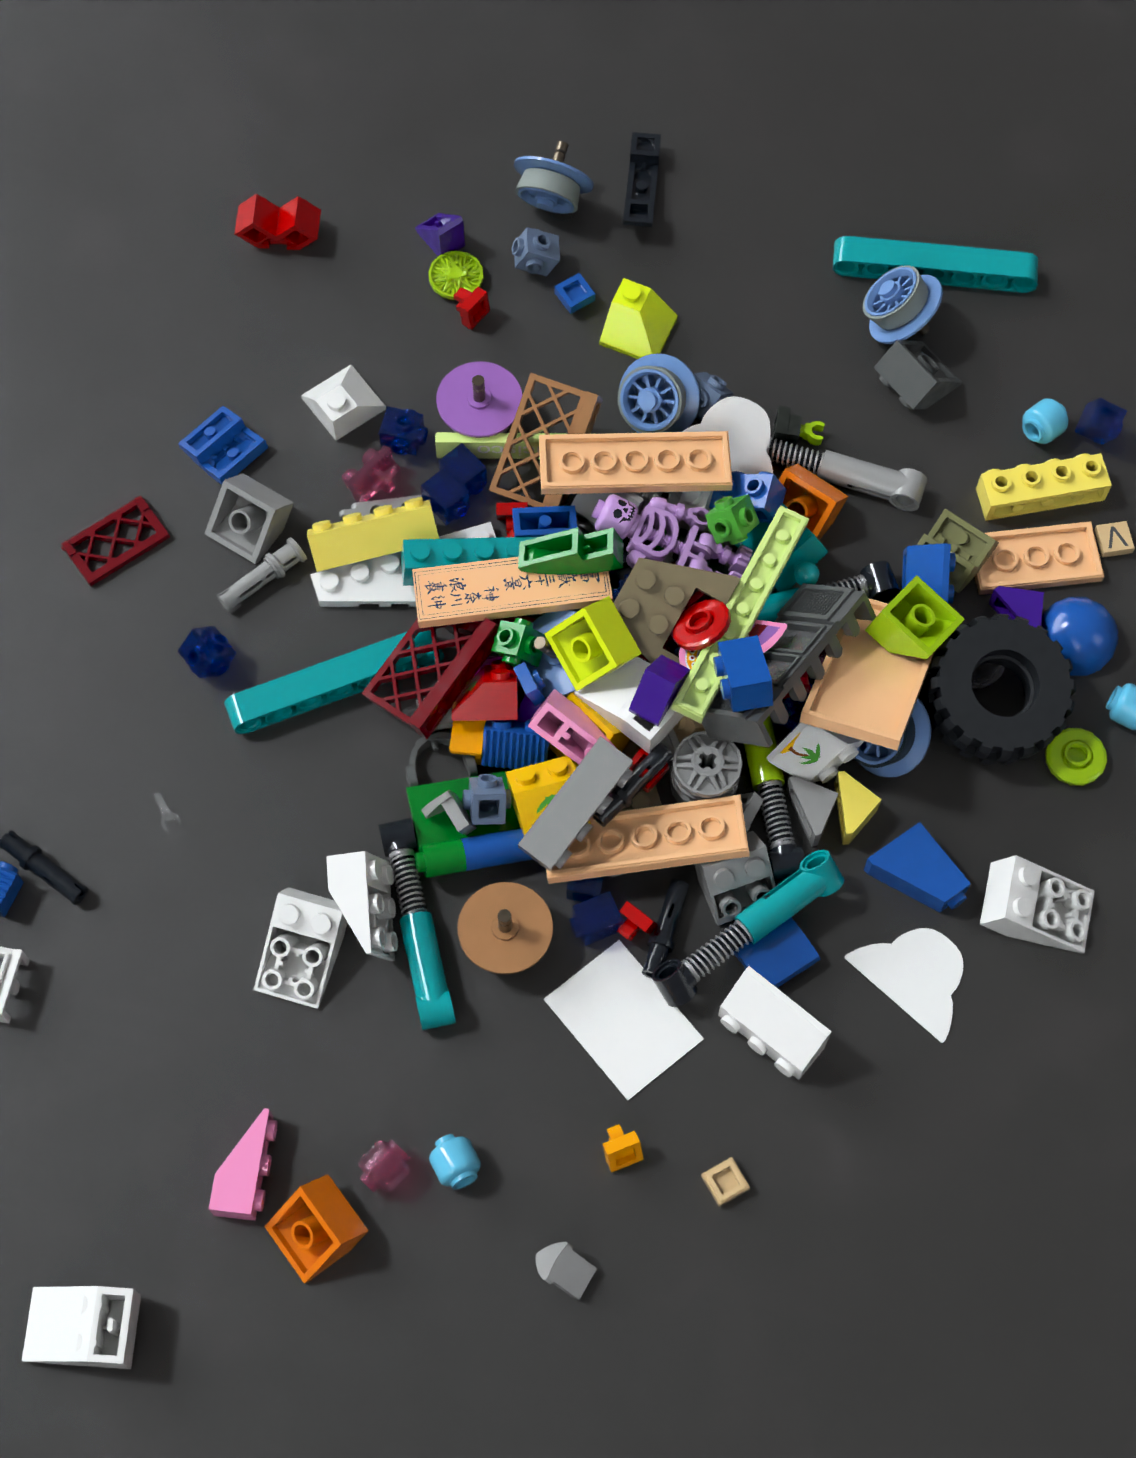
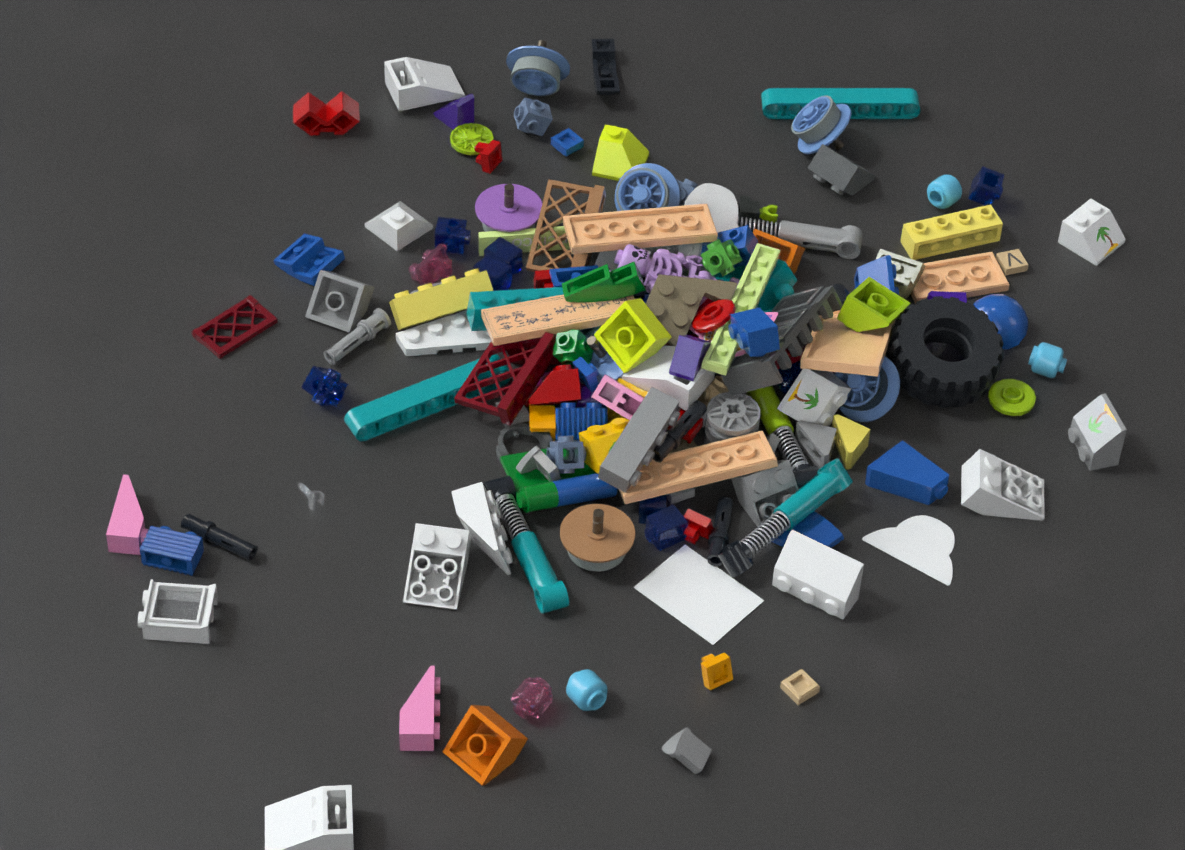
camera: 10 degrees left, 20 degrees down
none -> white slope [384,57,465,111]

